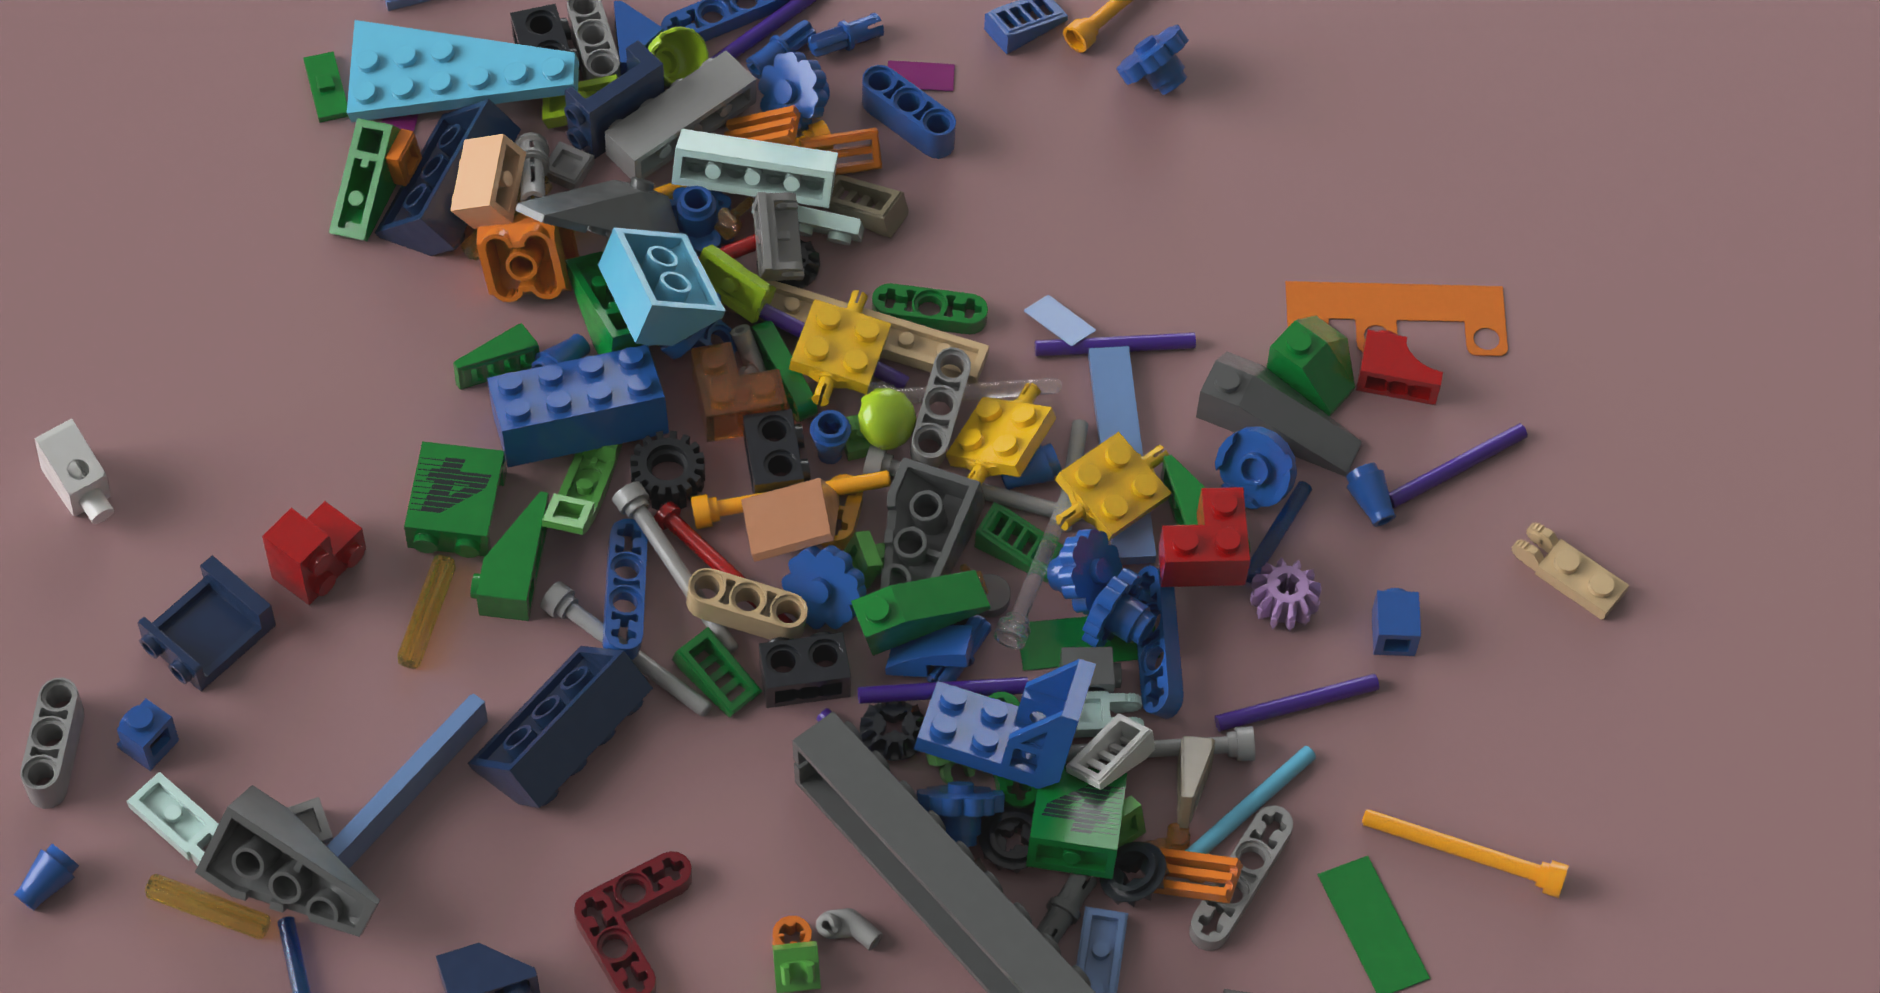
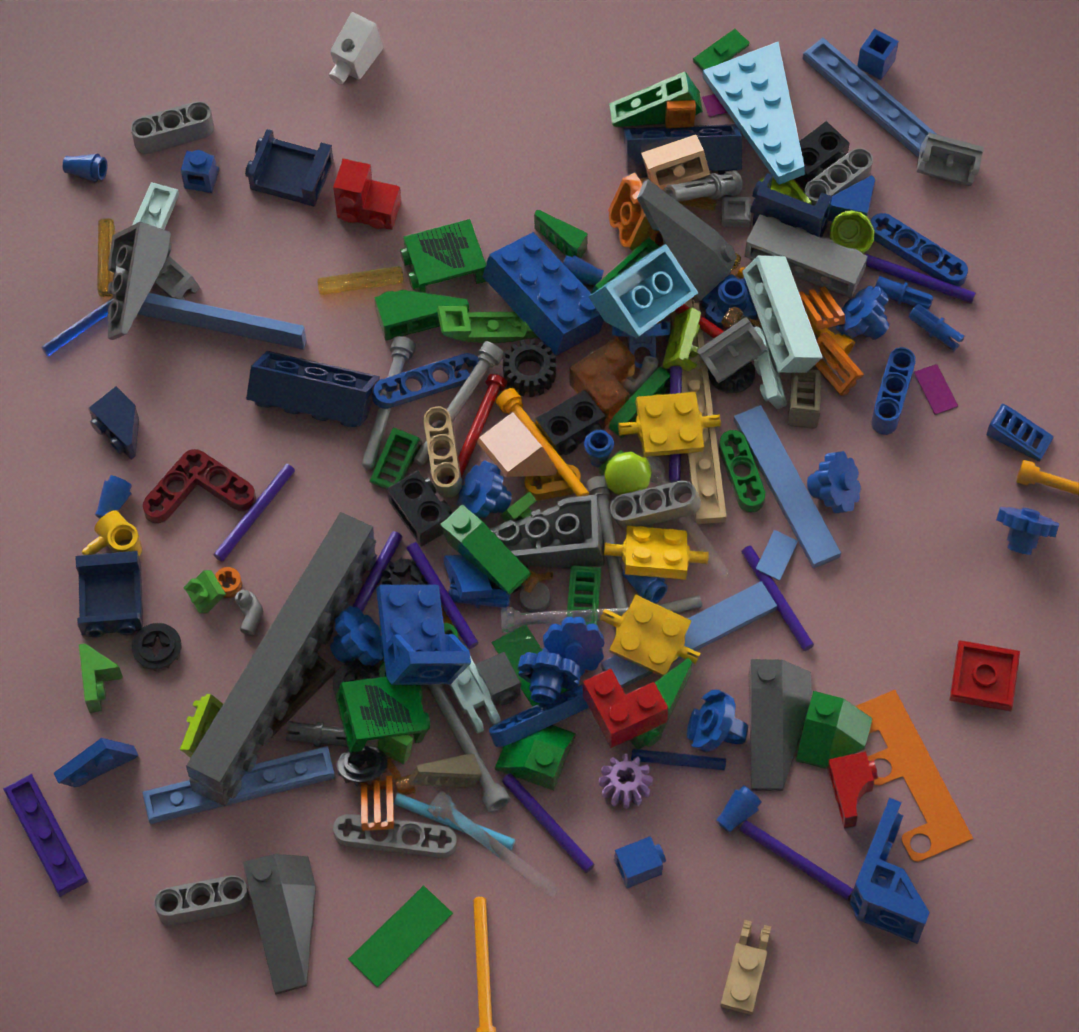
camera: 70 degrees right, 5 degrees up
white slope [1066,713,1155,790] -> none
none -> dark purple bar [213,464,295,562]
none -> clear piece [427,791,558,897]
none -> green slope [495,725,576,791]
none -> medium blue tile [734,405,841,568]
none -> blue plant [807,451,861,513]
none -> blue bracket [849,797,930,944]
none -> red plate [949,640,1020,712]

